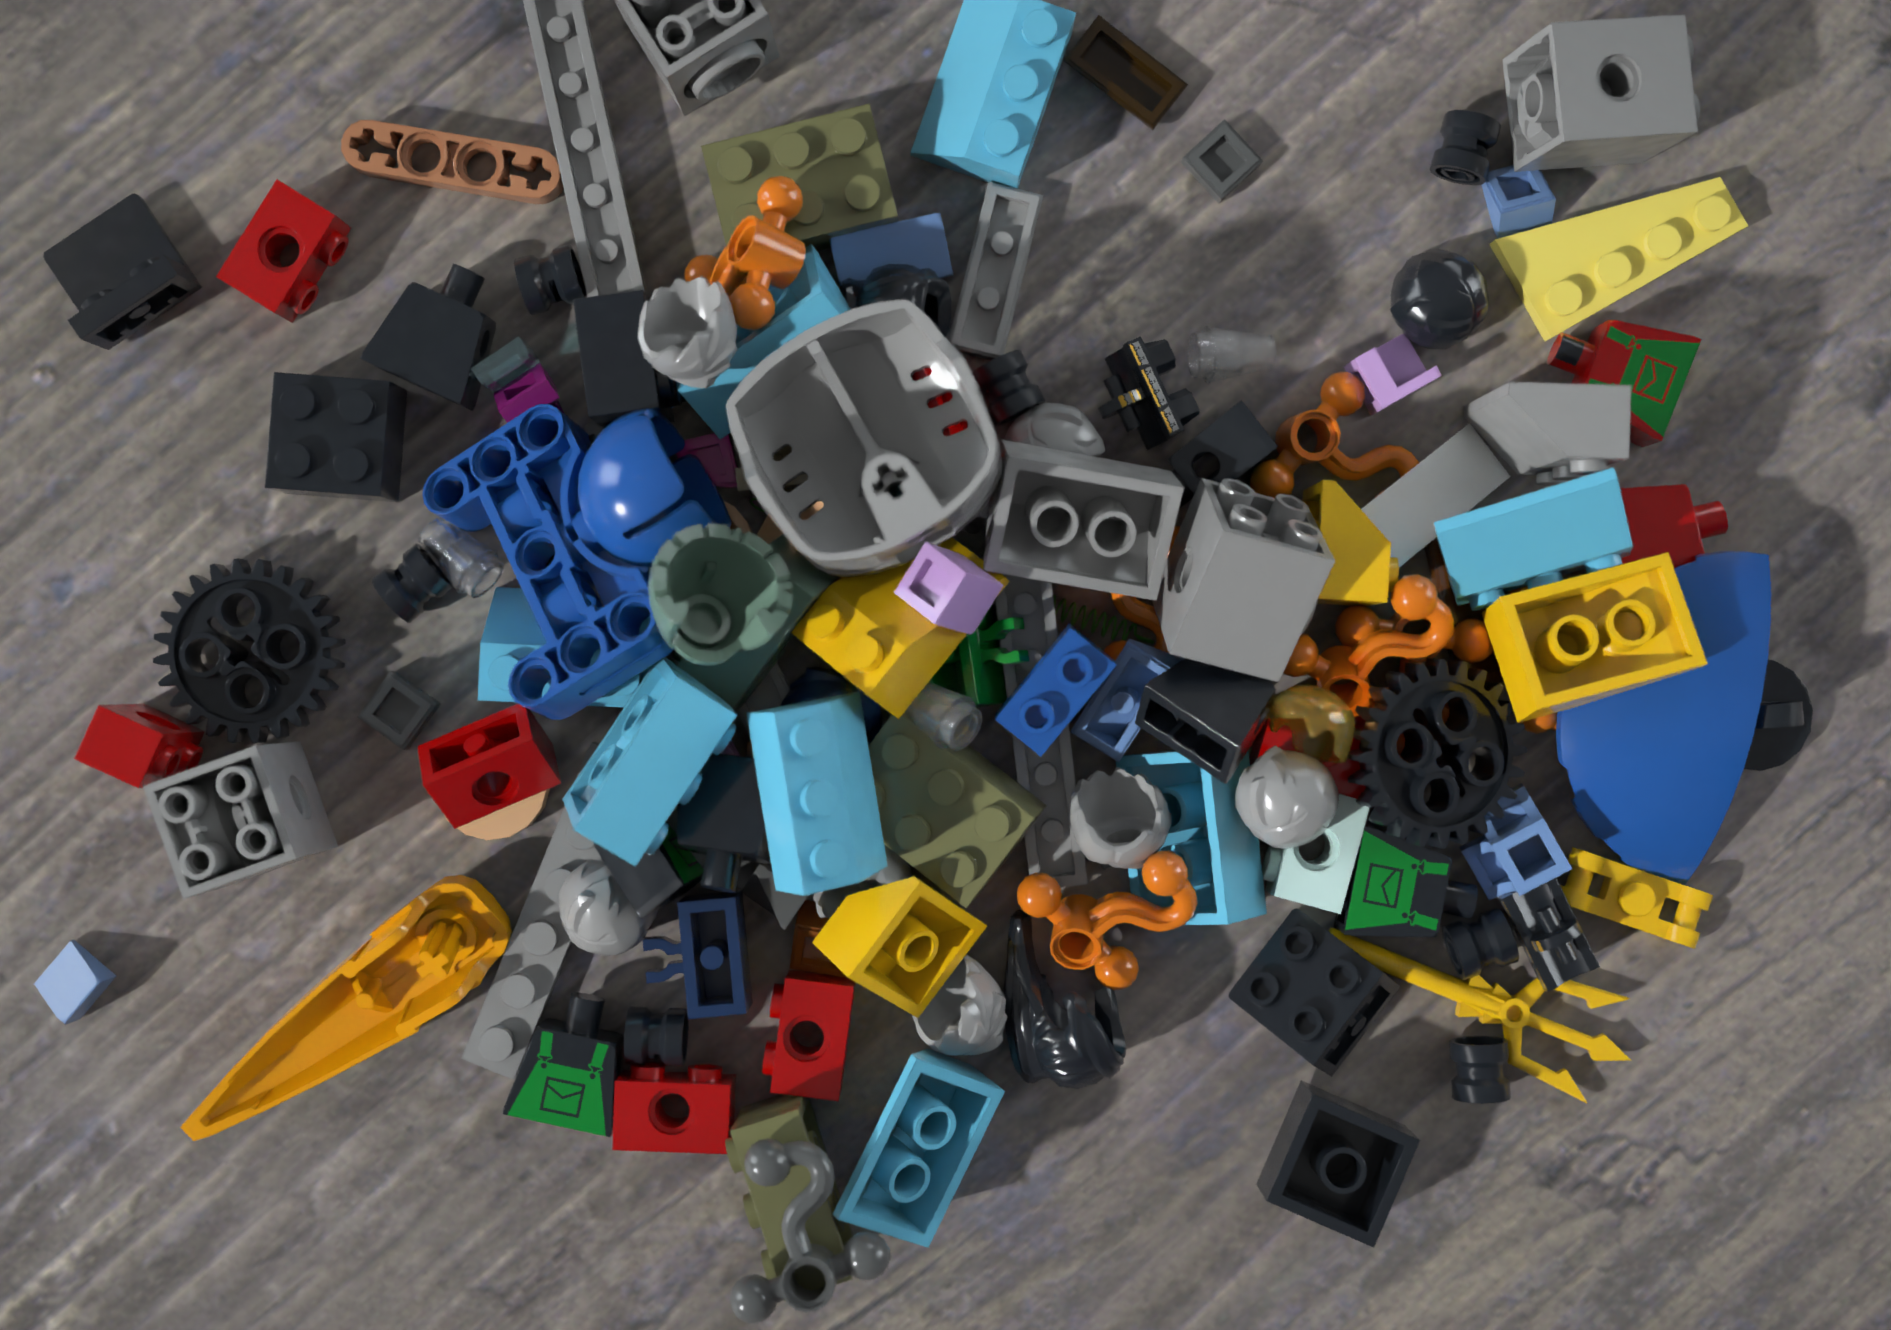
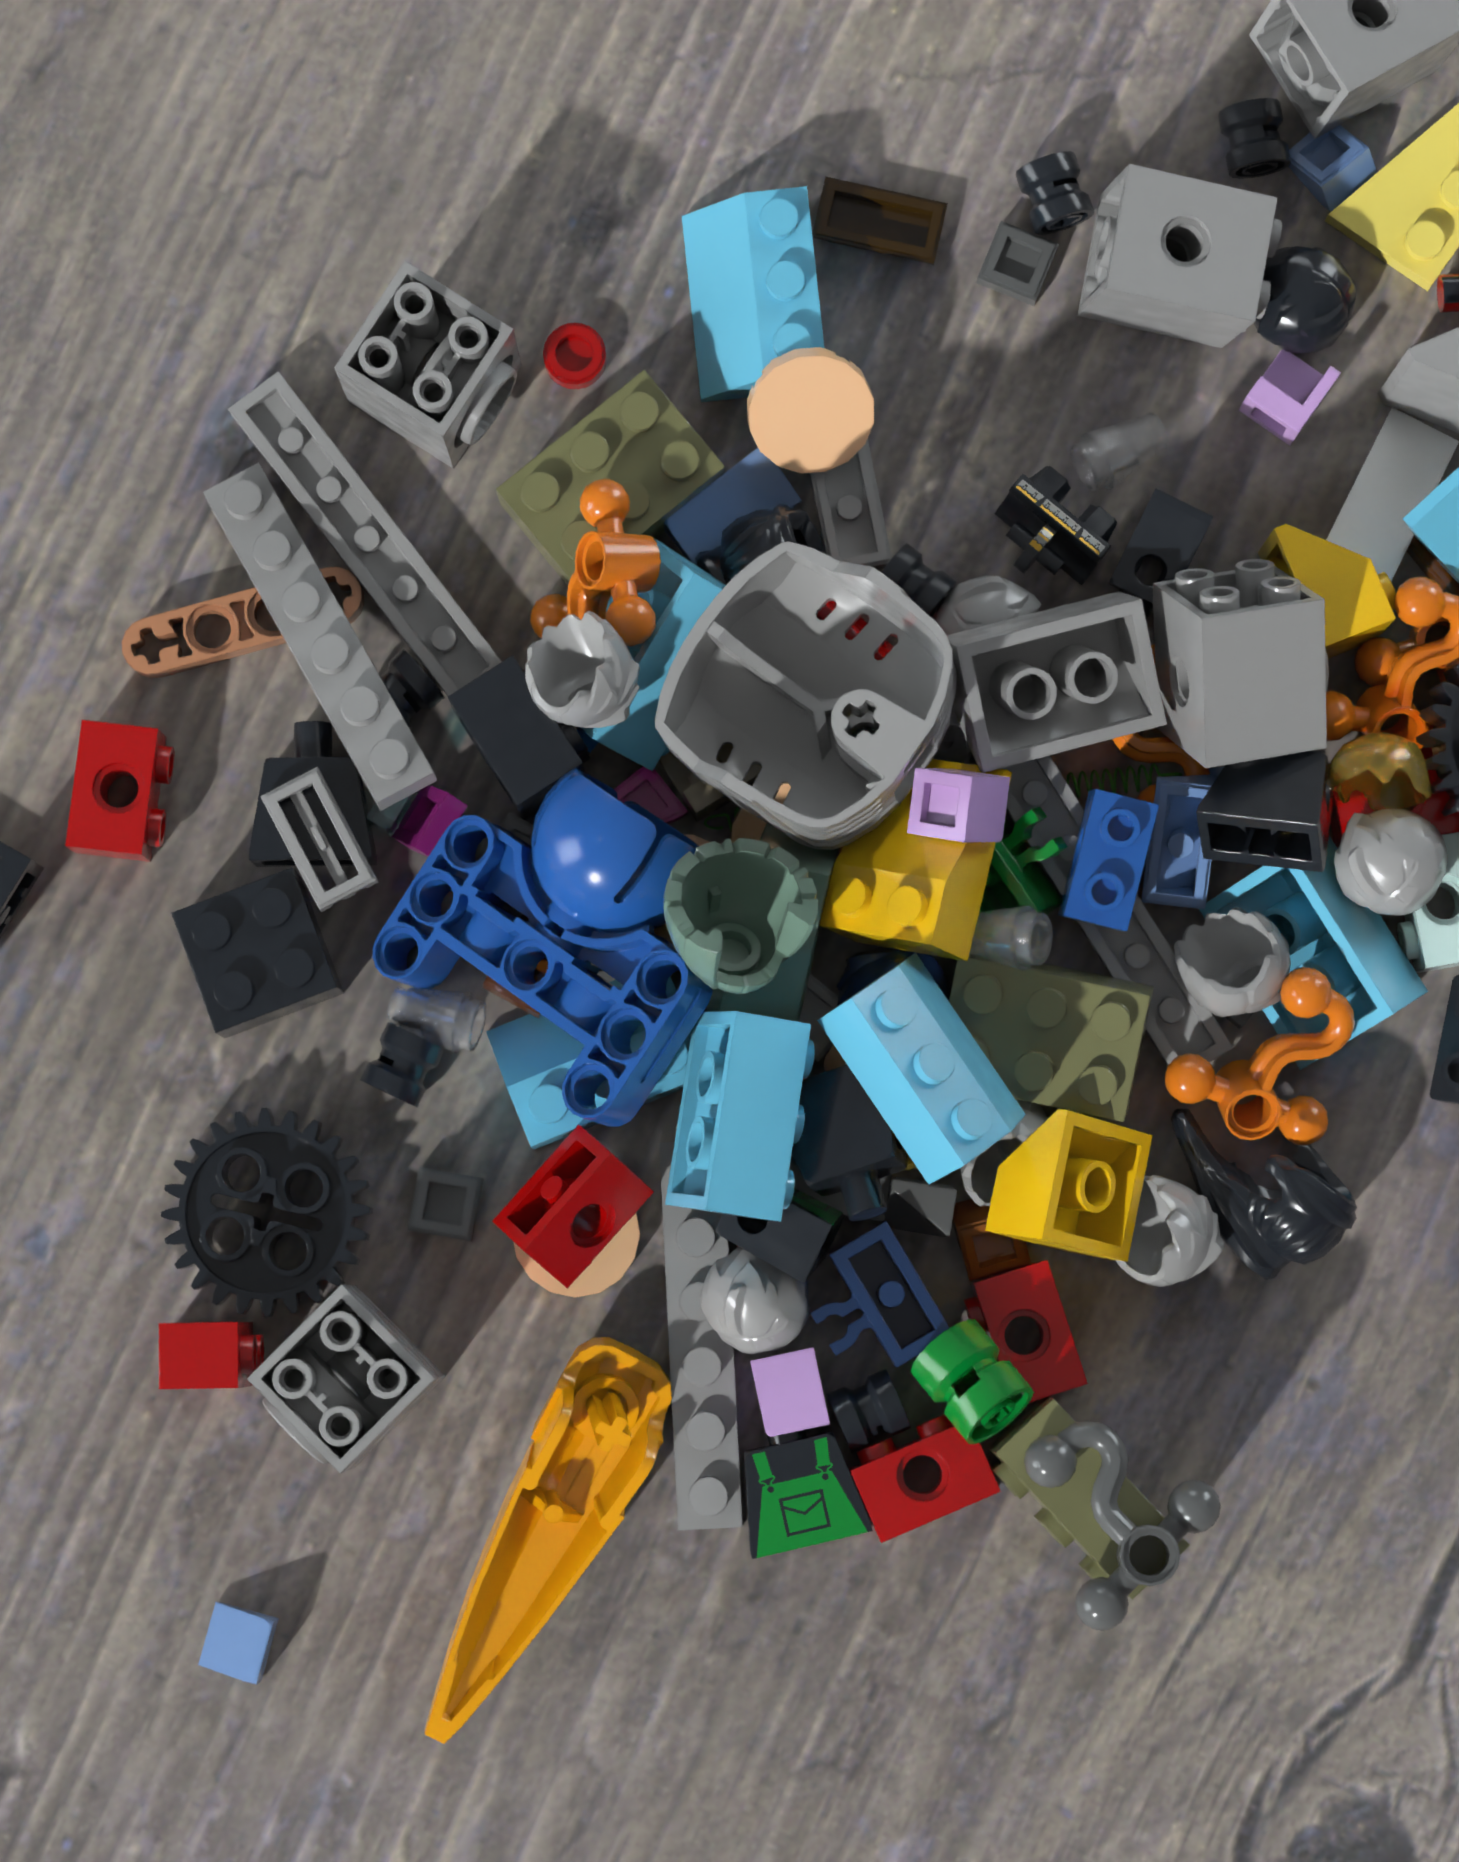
camera: 25 degrees left, 5 degrees down
medium azure slope [832,1049,1005,1248] -> none
orange piece [1250,371,1420,498] -> none
none -> light grey plate [203,462,437,811]
none -> light grey tile [260,767,379,912]
none -> red tile [543,323,607,389]
none -> light nougat tile [747,347,874,474]
none -> lavender panel [750,1347,830,1437]
none -> green wheel [910,1319,1034,1444]
none -> black wheel [1015,151,1094,235]
none -> light grey brick [1077,164,1282,348]

